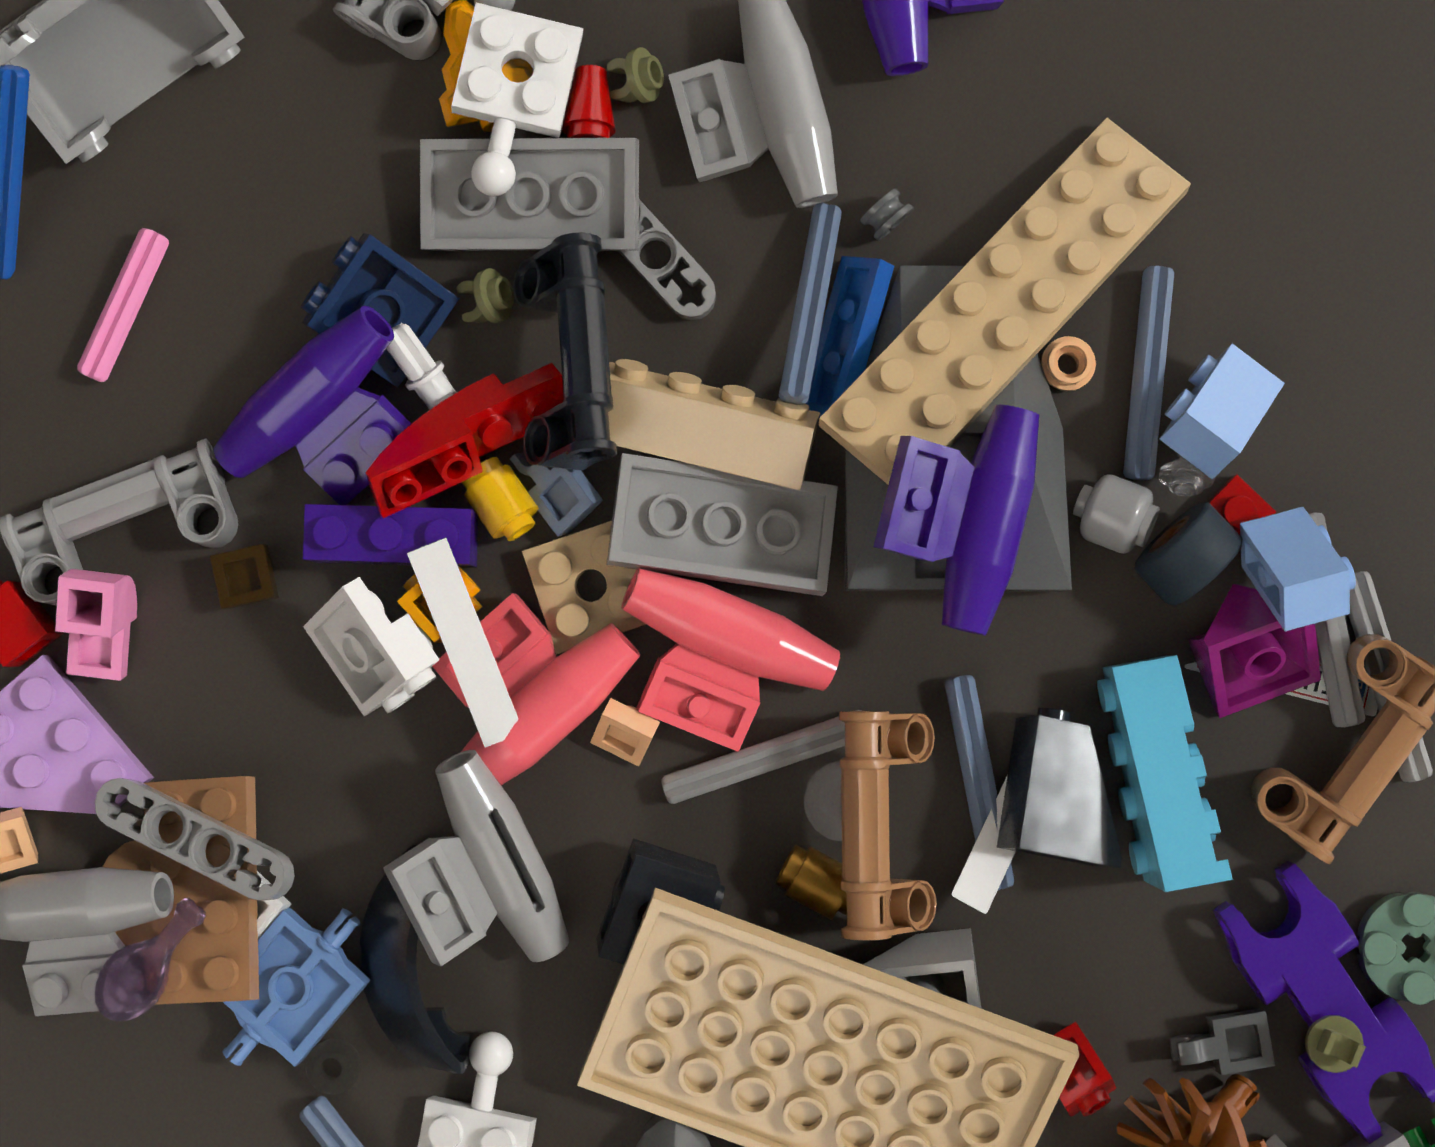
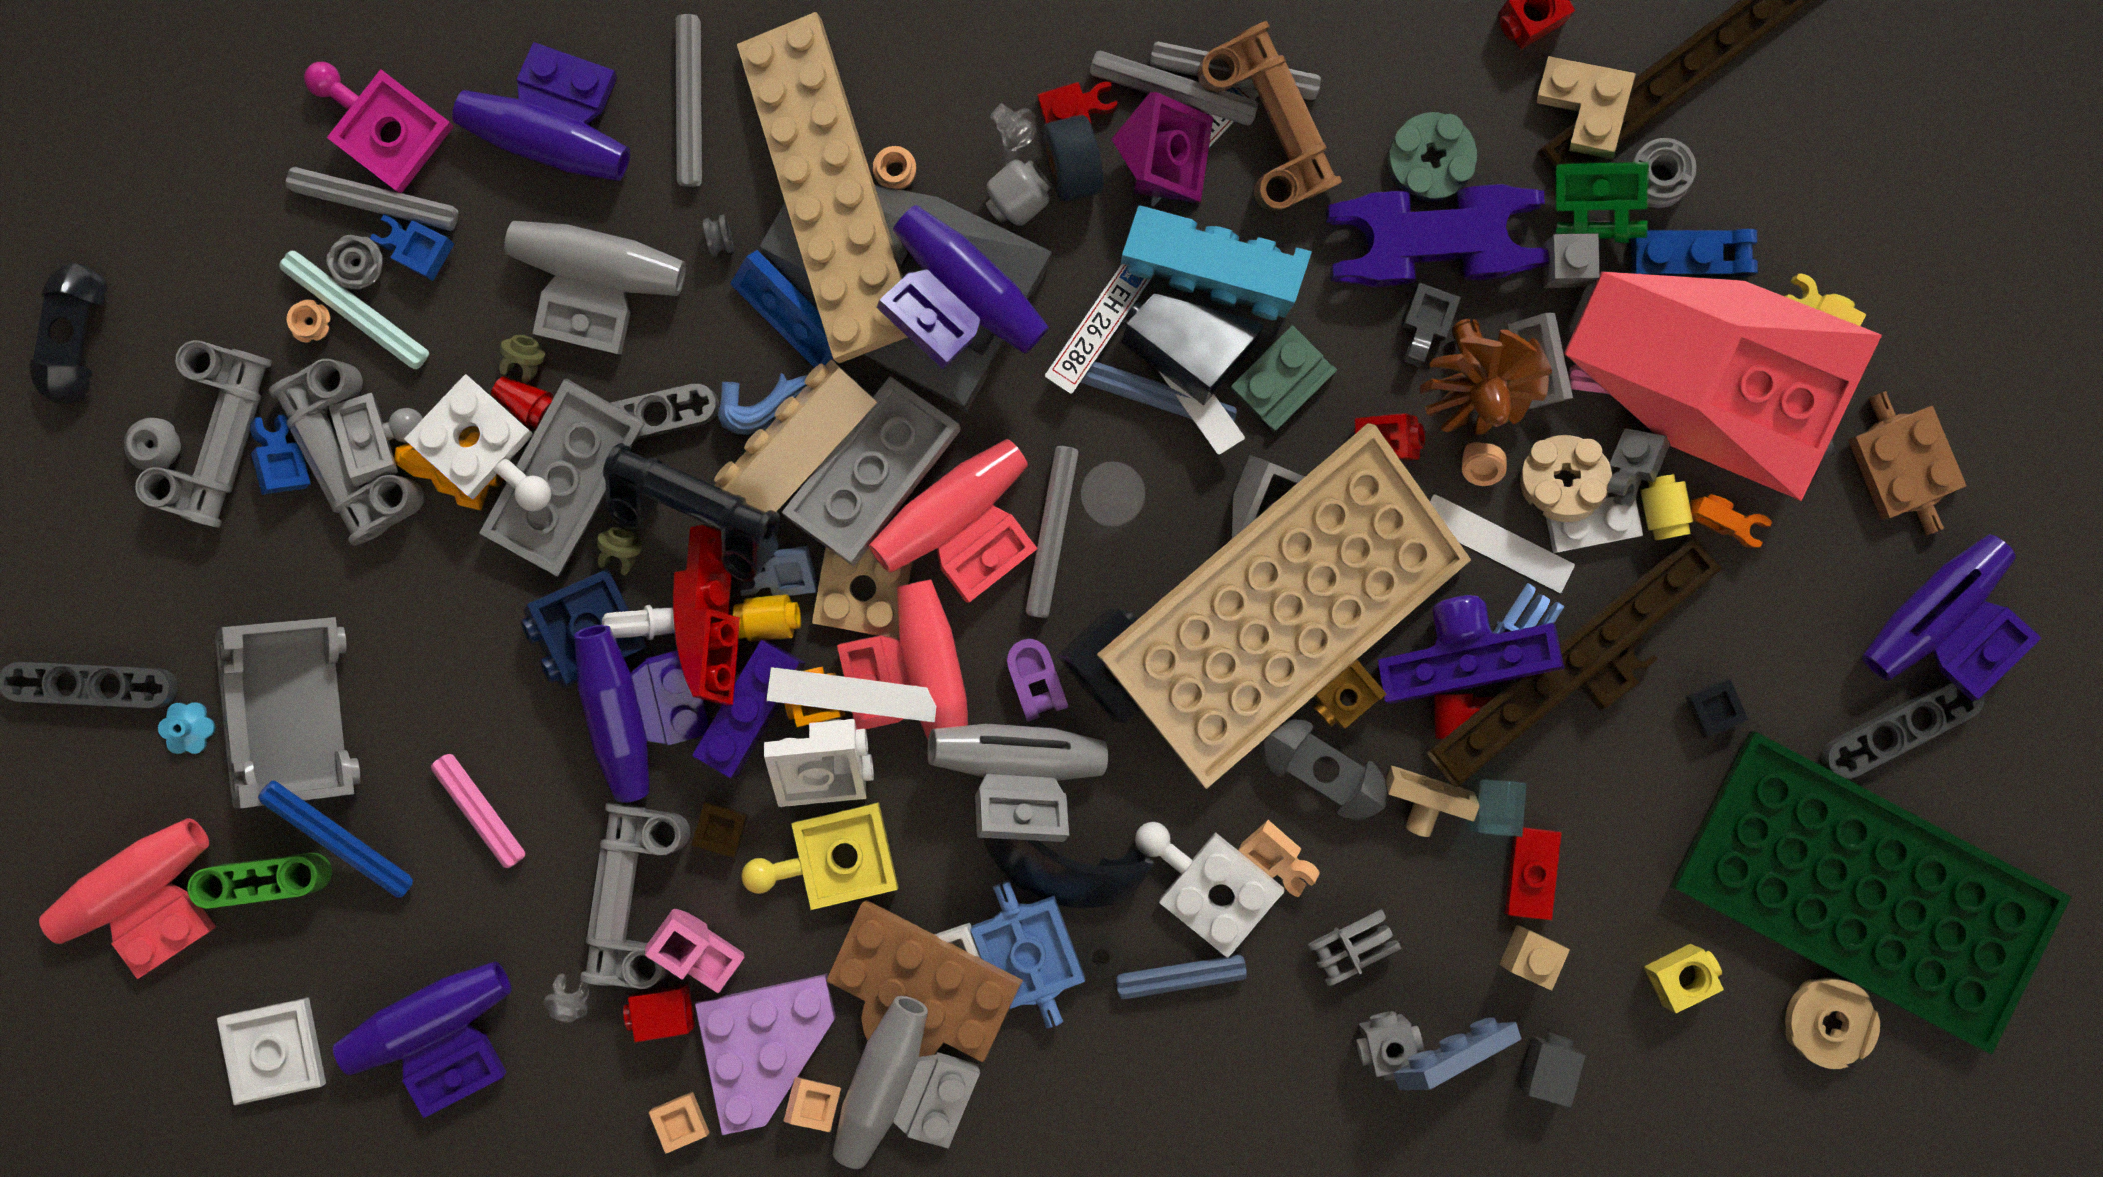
camera: 65 degrees left, 0 degrees up
clear purple piece [94,898,206,1022] -> none
light grey beam [95,778,295,900] -> none
light nougat plate [590,698,660,767] -> none
pearl gold brick [775,845,847,920] -> none
sand blue axle [779,202,842,405] -> none
medium nougat piece [839,711,937,940] -> none
sand blue axle [1123,266,1174,481] -> none
light blue brick [1160,343,1285,479] -> none
light blue brick [1240,507,1356,631] -> none
olive plate [1305,1015,1366,1073] -> none
none -> light grey axle [676,14,702,187]
none -> medium blue piece [718,373,808,435]
none -> light yellow plate [741,802,899,910]
none -> medium lavender plate [1007,639,1069,722]
none -> white sticker [1045,264,1154,394]
none -> sand green plate [1229,325,1337,433]

